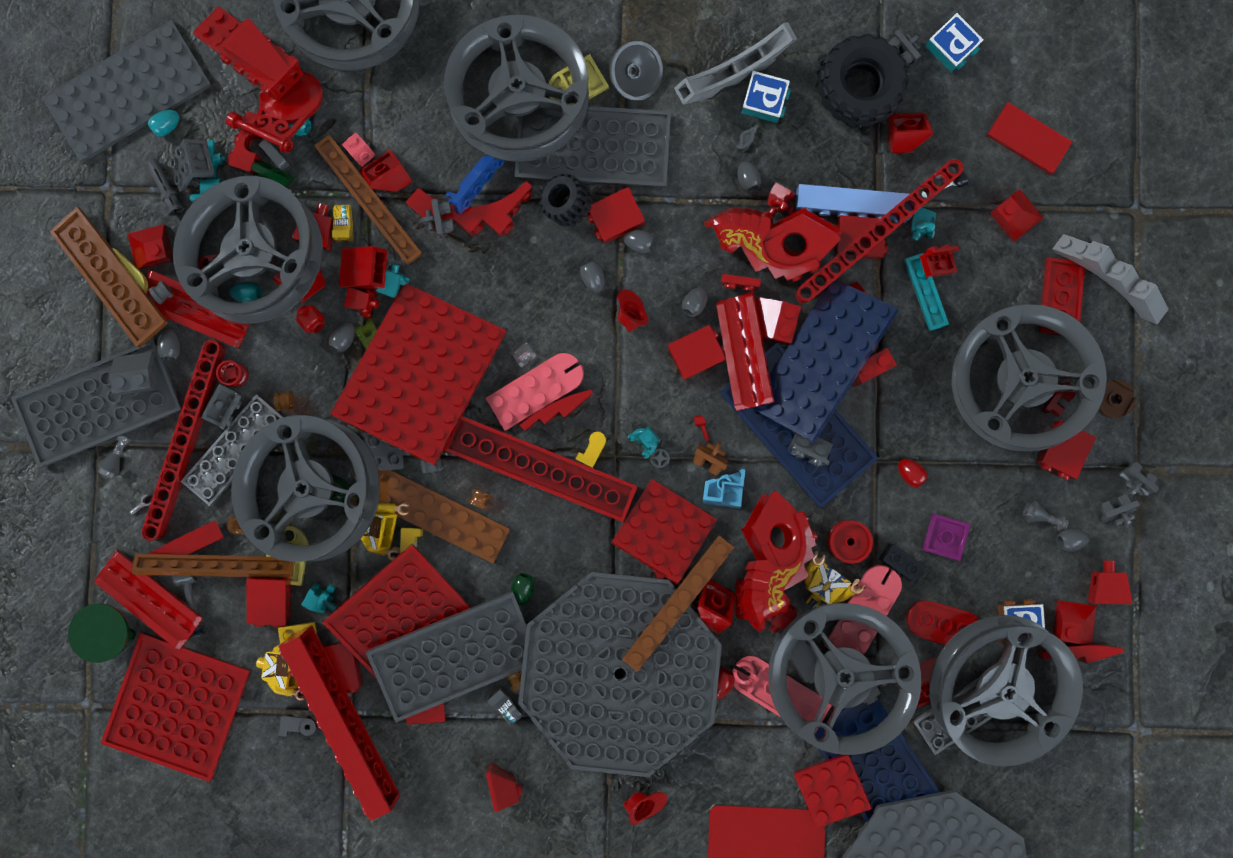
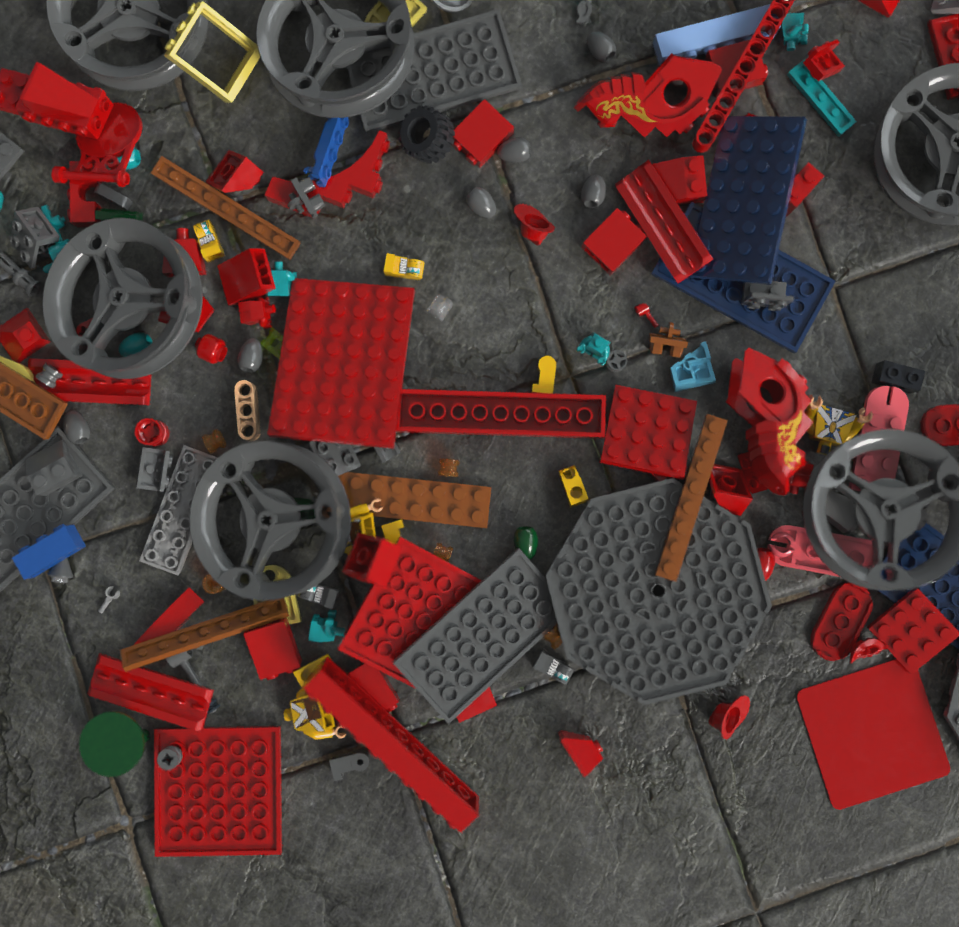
camera: 20 degrees left, 0 degrees up
red beam [141,340,226,541] -> none
coral bracket [342,132,375,167] -> none
coral plate [486,353,584,431] -> none
red slope [520,389,594,431] -> none
red plate [720,274,761,292] -> none
red piece [767,183,797,217] -> none
red wheel [826,520,873,564] -> none
red animal [898,459,928,488] -> none
magenta plate [922,513,971,561] -> none
none -> blue brick [12,524,86,580]
none -> dark grey wheel [157,745,183,770]
none -> light yellow window [164,1,261,103]
none -> light nougat beam [234,380,260,441]
none -> dark grey leg [298,584,341,609]
none -> red brick [342,533,402,588]
none -> yellow leg [384,253,425,280]
none -> clear orange wheel [434,542,453,562]
none -> yellow leg [559,465,589,508]
none -> red tile [811,582,873,661]
none -> red hat [849,638,888,664]

